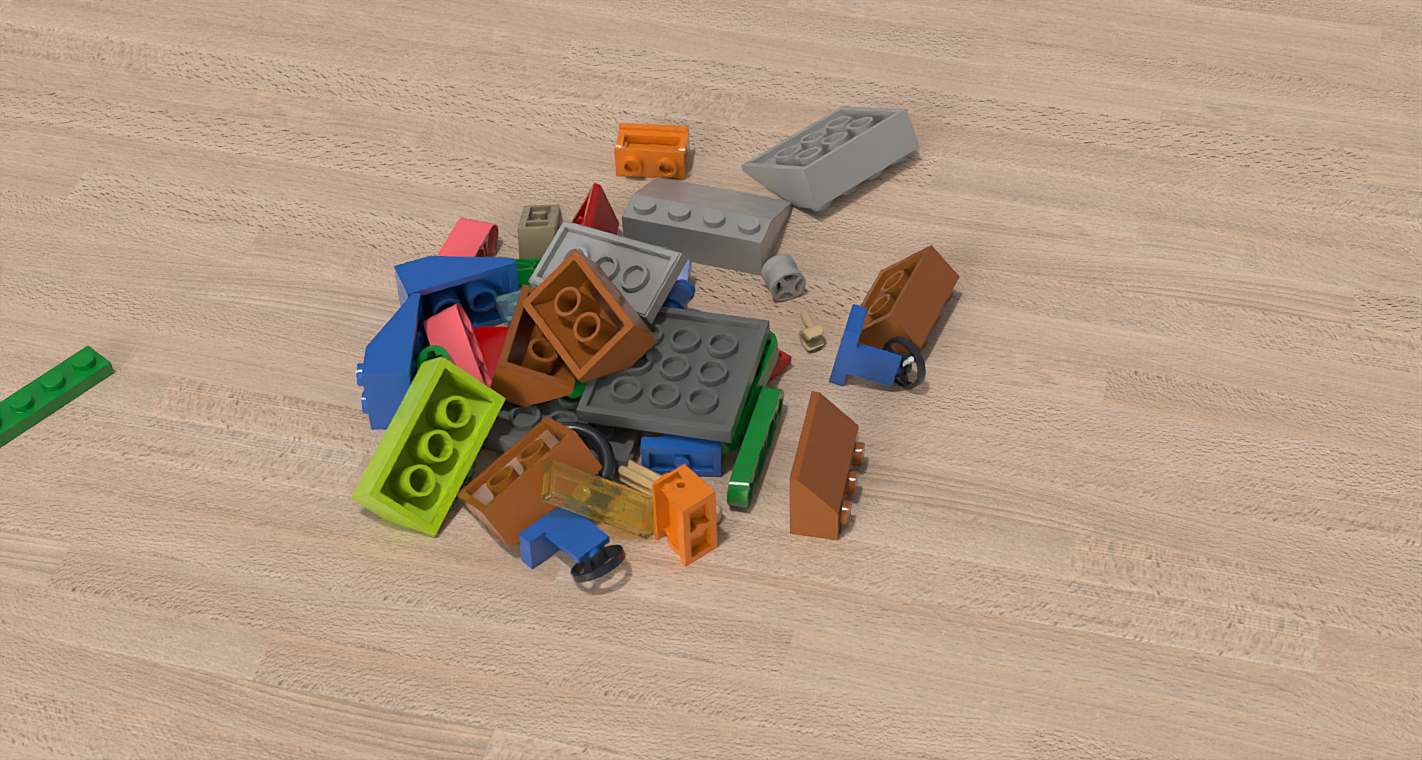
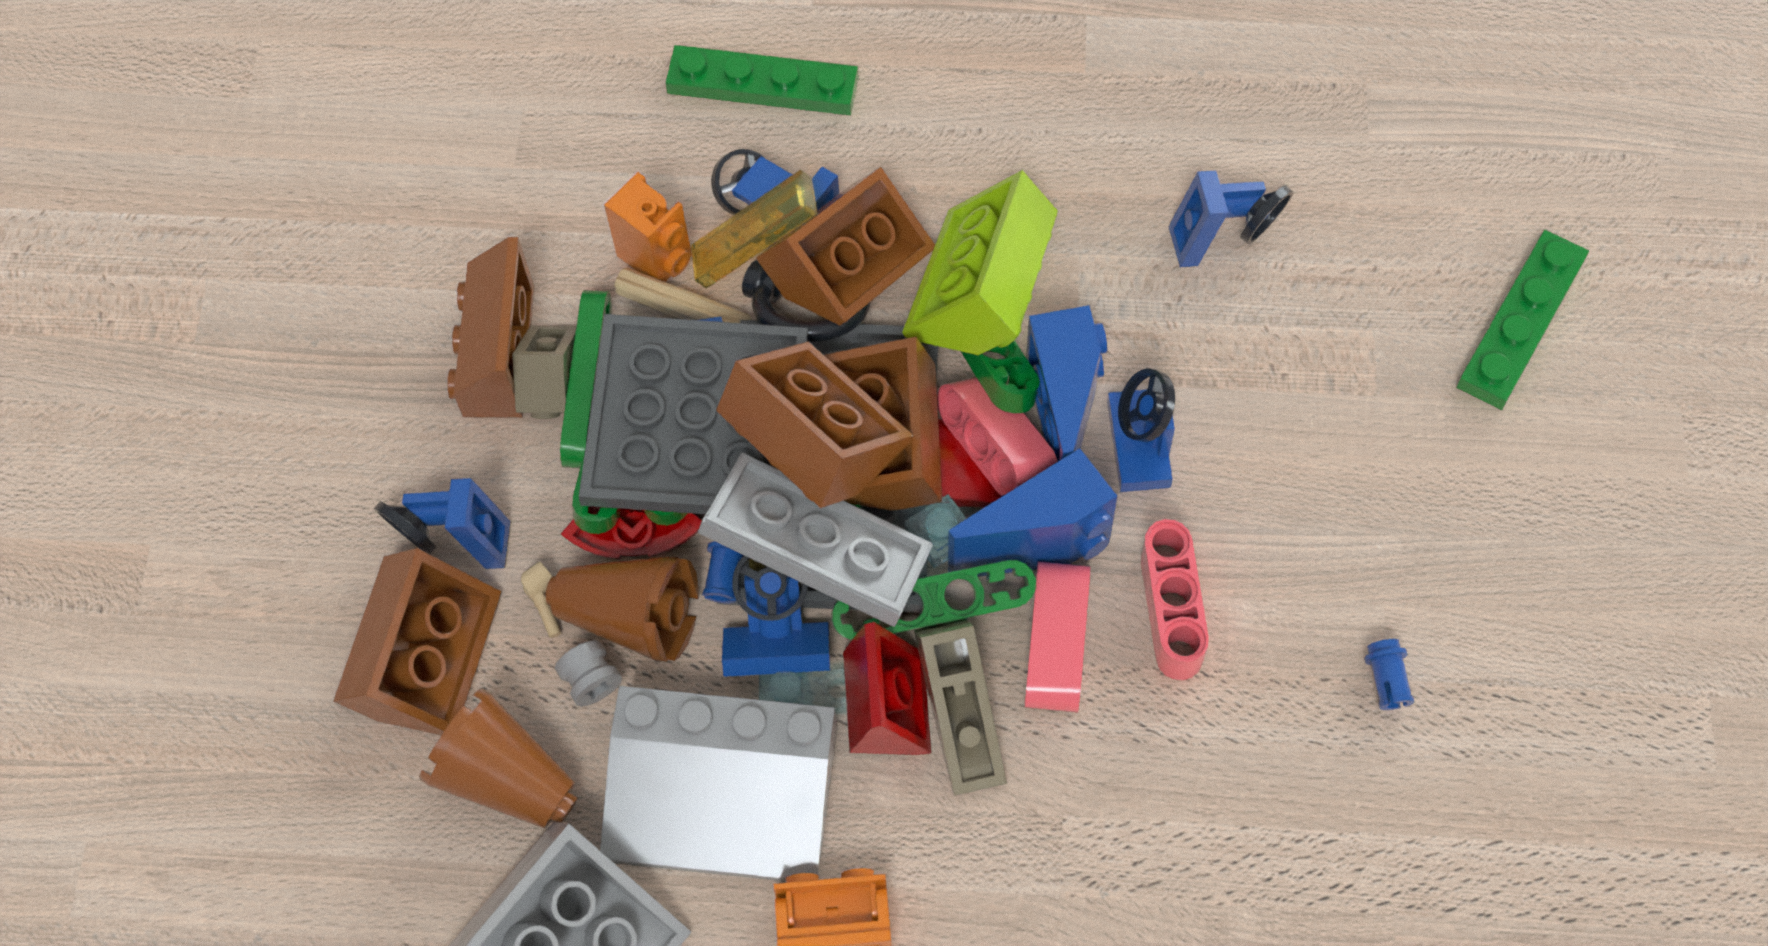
camera: 170 degrees right, 20 degrees up
none -> dark orange cone [419,688,578,829]
none -> dark tan slope [512,326,576,419]
none -> dark orange cone [546,556,699,662]
none -> green plate [665,45,859,116]
none -> blue piece [1107,368,1175,492]
none -> coral beam [1141,519,1209,680]
none -> blue piece [1168,170,1294,267]
none -> blue pin [1364,639,1415,710]

